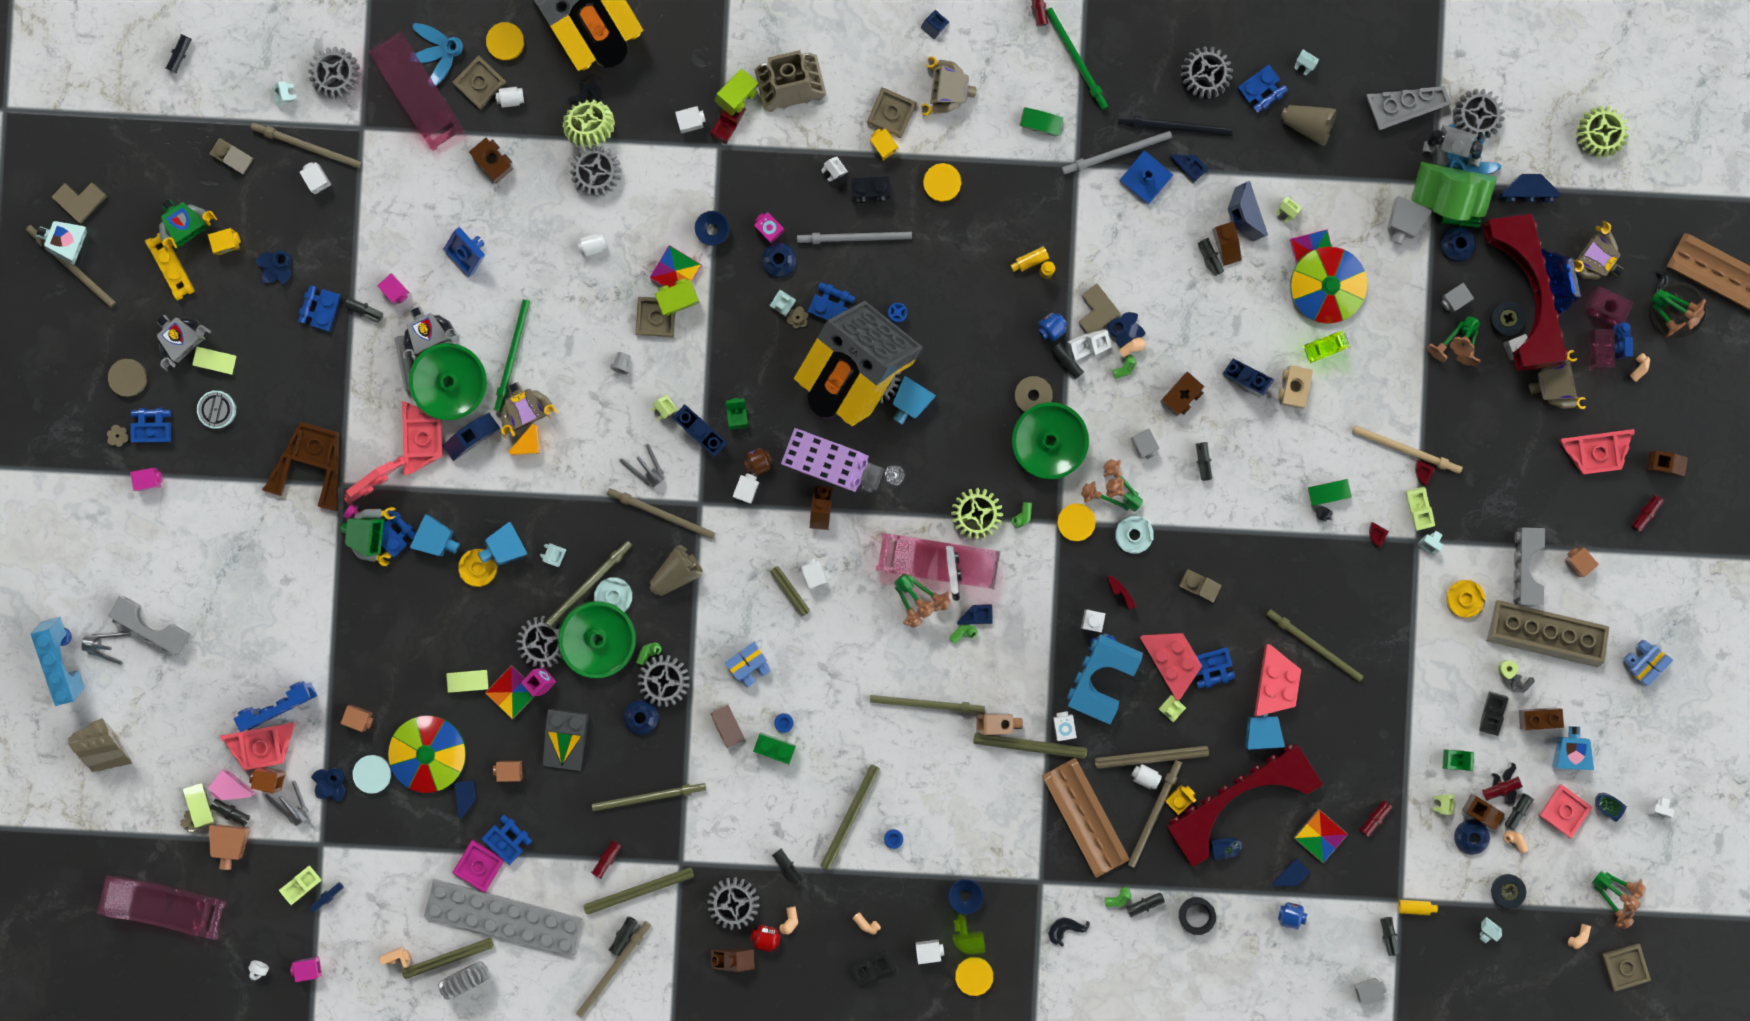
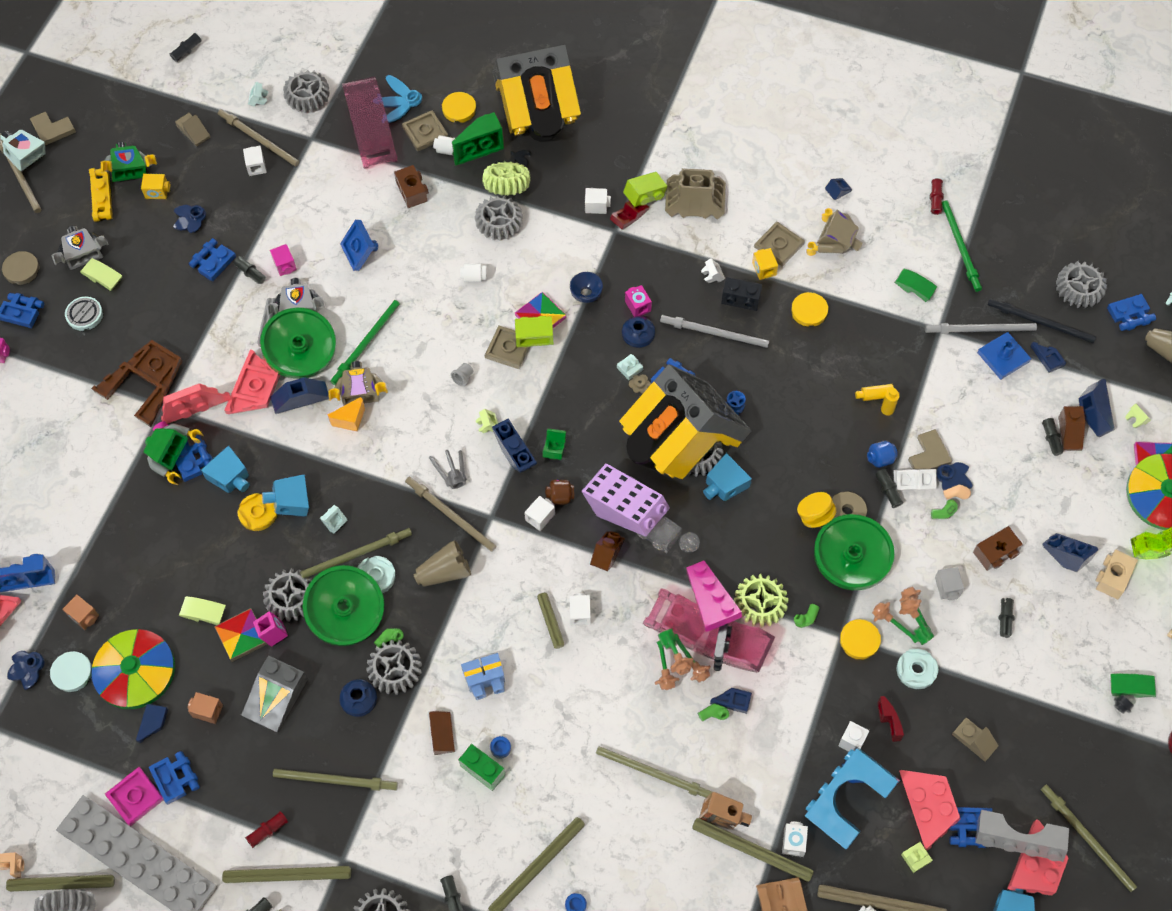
camera: 20 degrees right, 25 degrees down
none -> green slope [451,112,504,166]
none -> wing [687,561,742,632]
none -> yellow head [797,492,836,528]
none -> light grey arch [975,810,1069,862]

